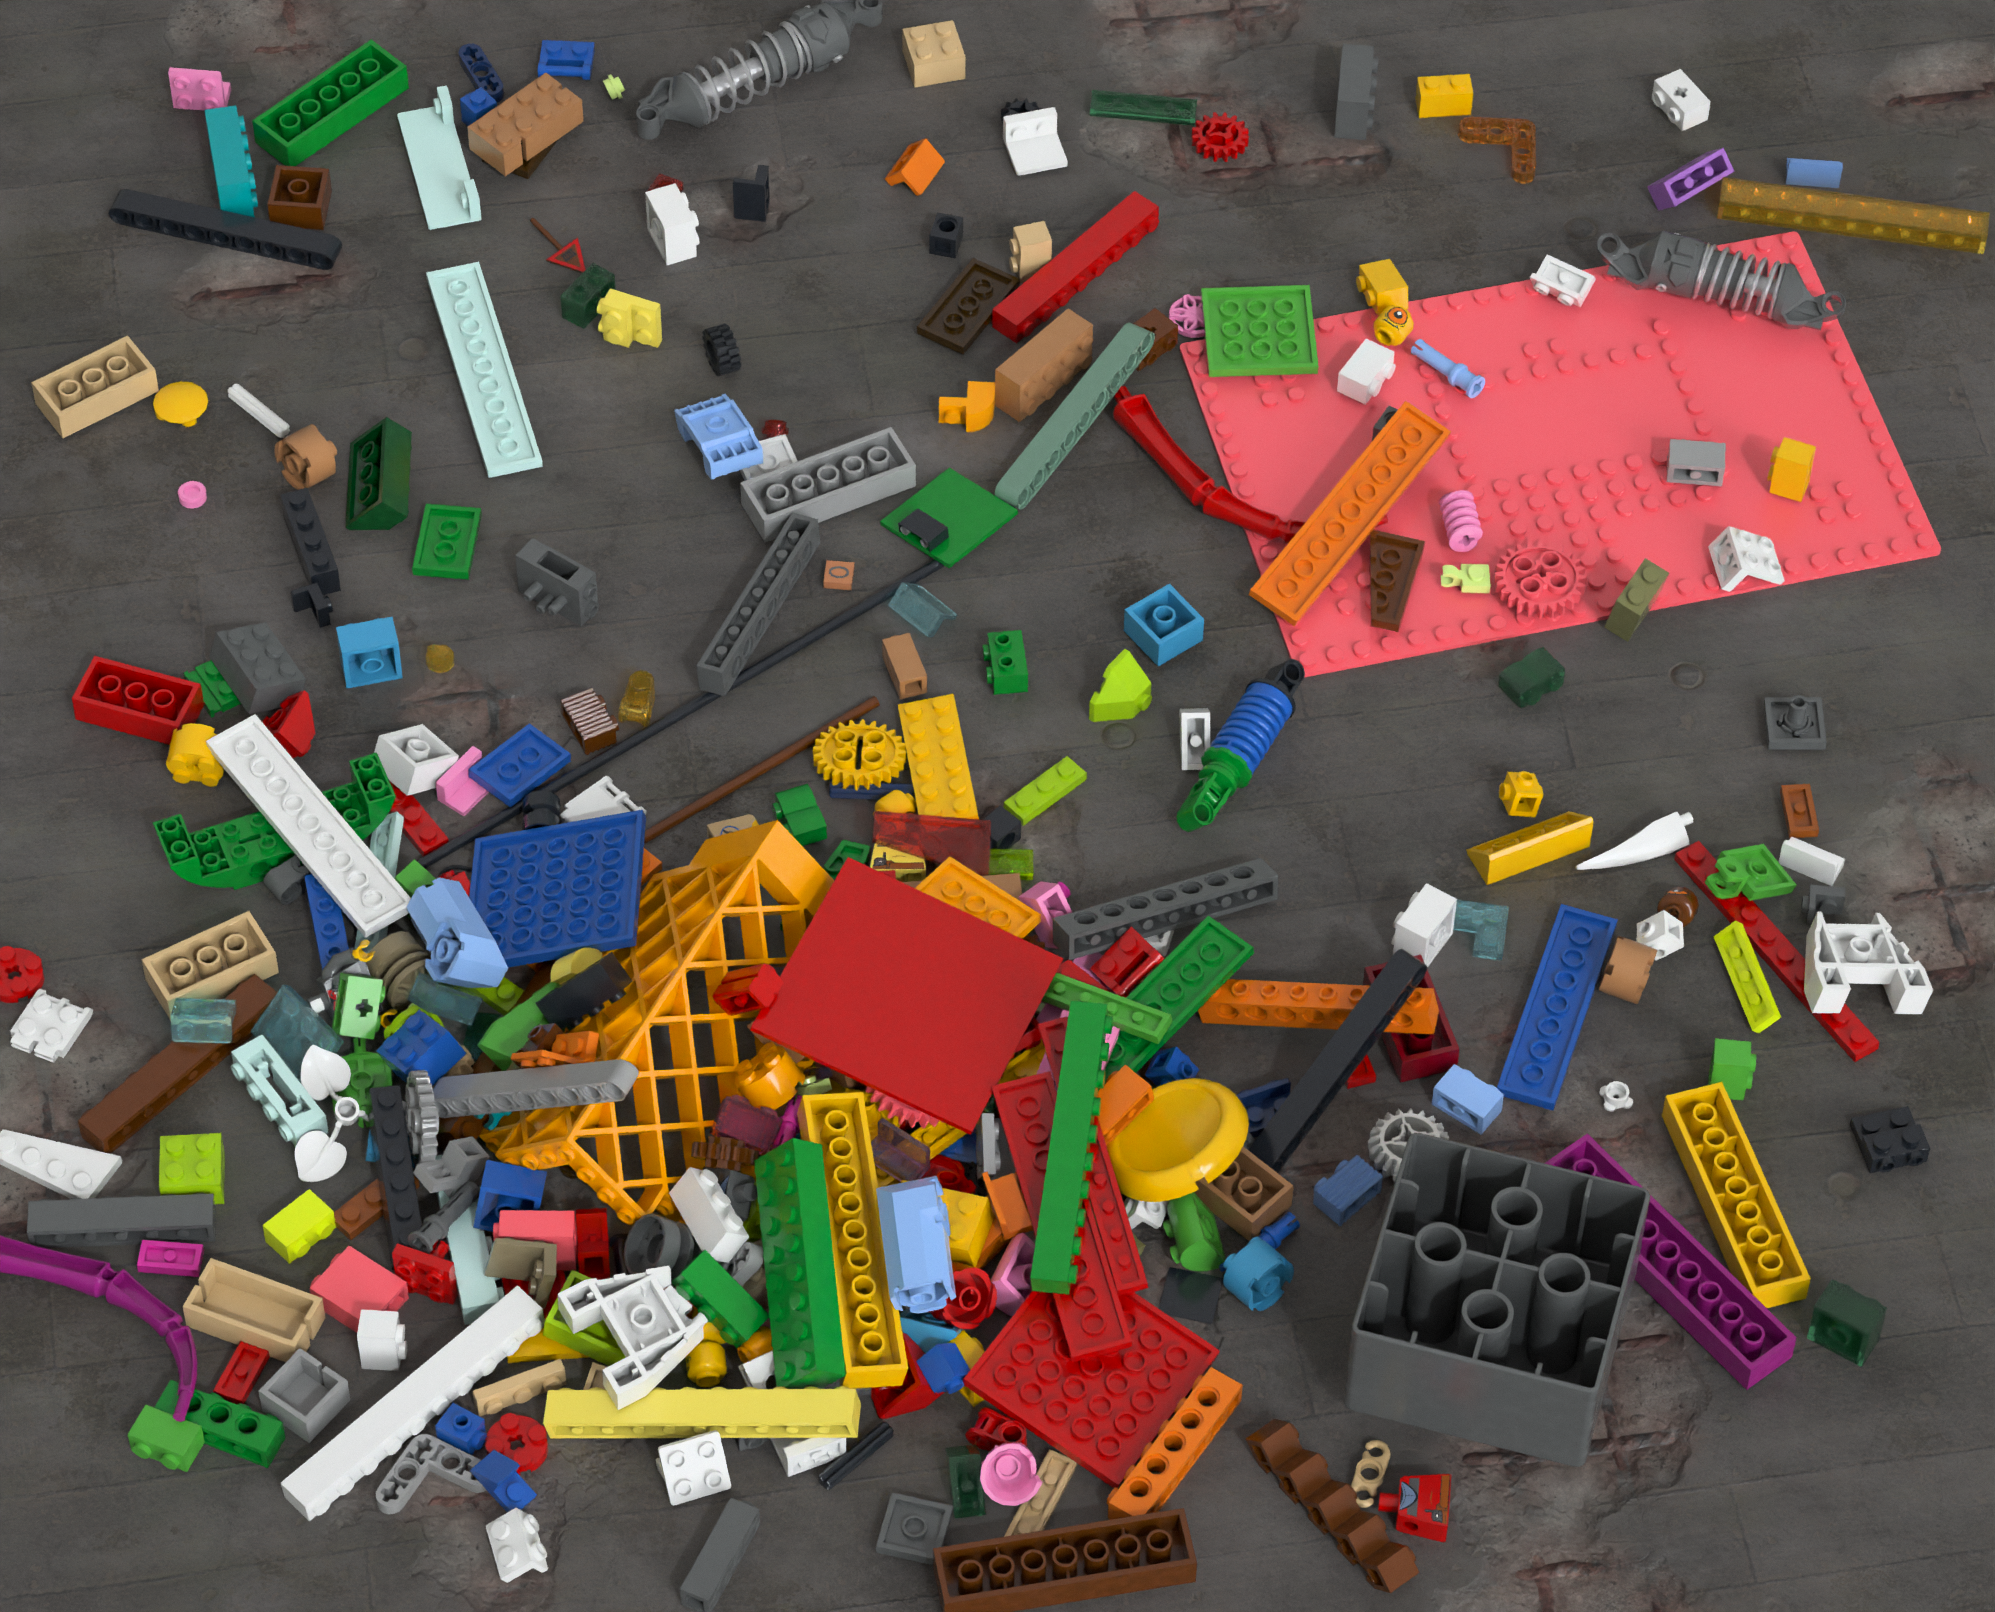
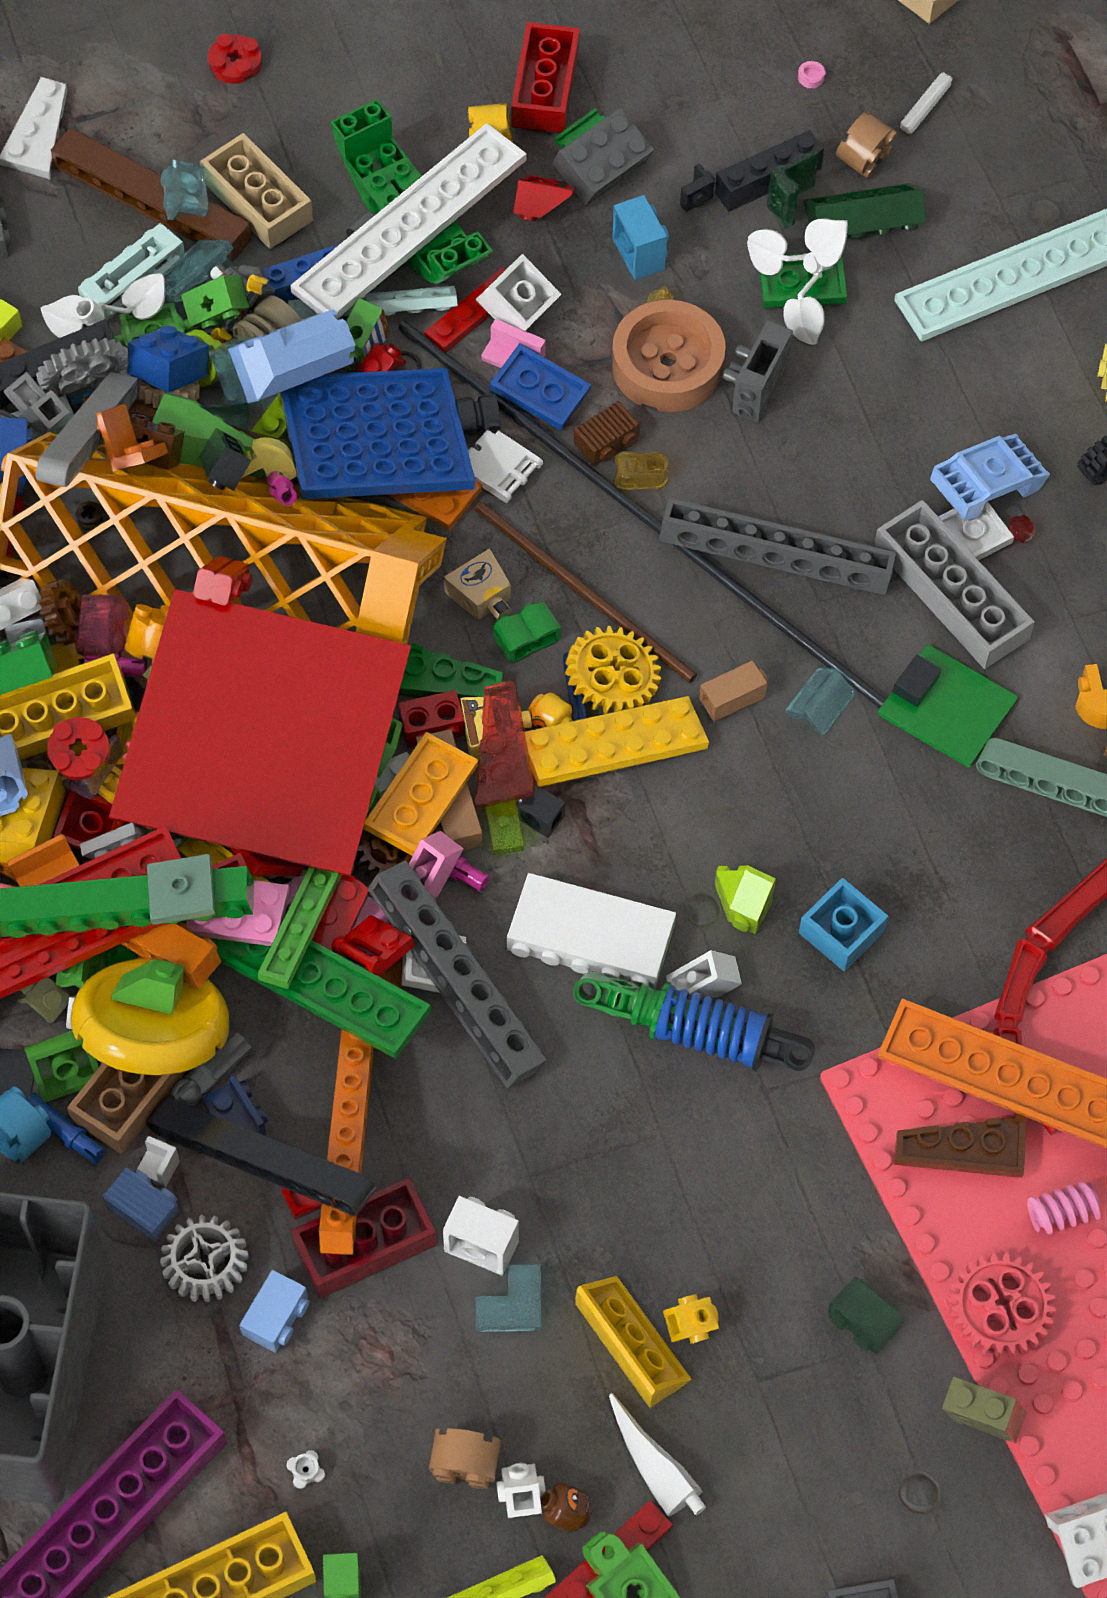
camera: 80 degrees right, 10 degrees up
white plate [10,989,93,1063] -> none
yellow dish [153,381,208,427] -> none
lime brick [159,1133,225,1204] -> none
nougat tile [823,560,855,590] -> none
green brick [982,630,1028,695] -> none
lime plate [1004,756,1087,826] -> none
blue brick [1145,1046,1199,1087] -> none
yellowish green plate [1440,564,1491,593] -> none
blue plate [1497,904,1618,1111] -> none
none -> red plate [47,717,111,780]
none -> bright green slope [111,959,185,1014]
none -> white panel [136,1136,180,1188]
none -> sand green plate [147,854,216,925]
none -> dark pink pin [267,471,297,506]
none -> white brick [507,873,676,989]
none -> nougat brick [612,300,726,412]
none -> white plant [747,218,848,345]
none -> clear green bracket [767,150,819,229]

